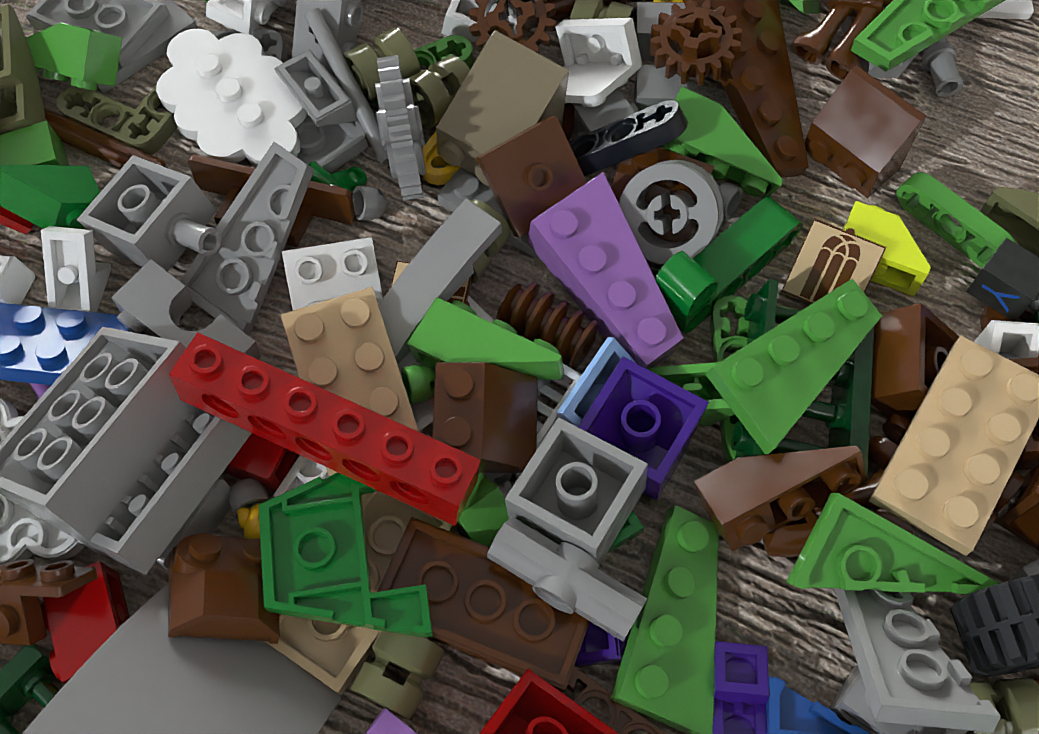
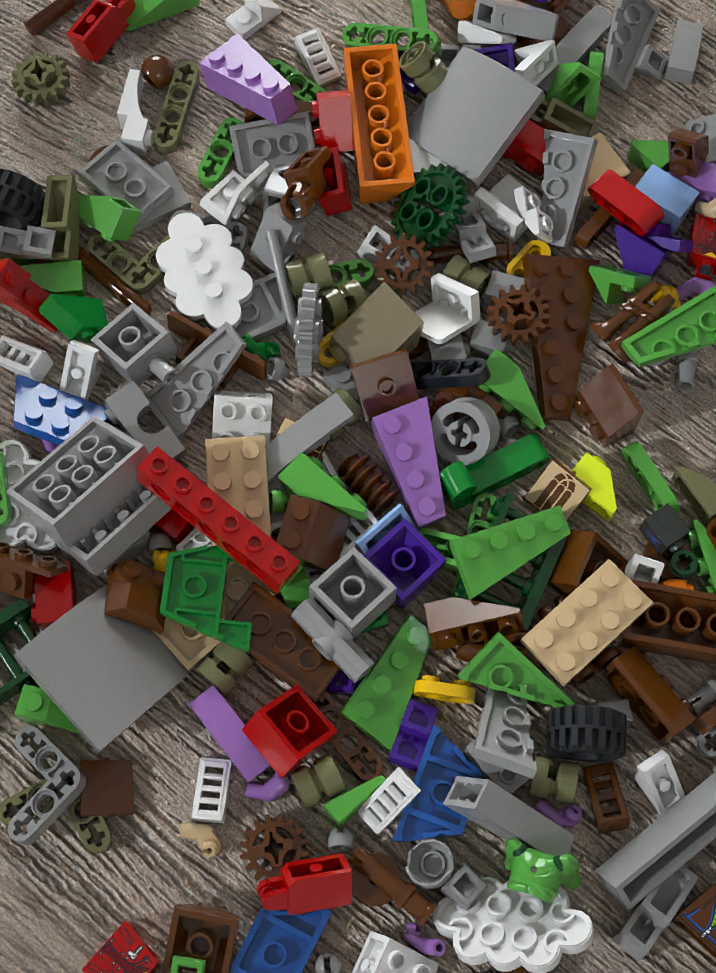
camera: 10 degrees right, 5 degrees up
light grey slope [274,49,357,126] -> none
none -> yellow plate [413,675,476,704]

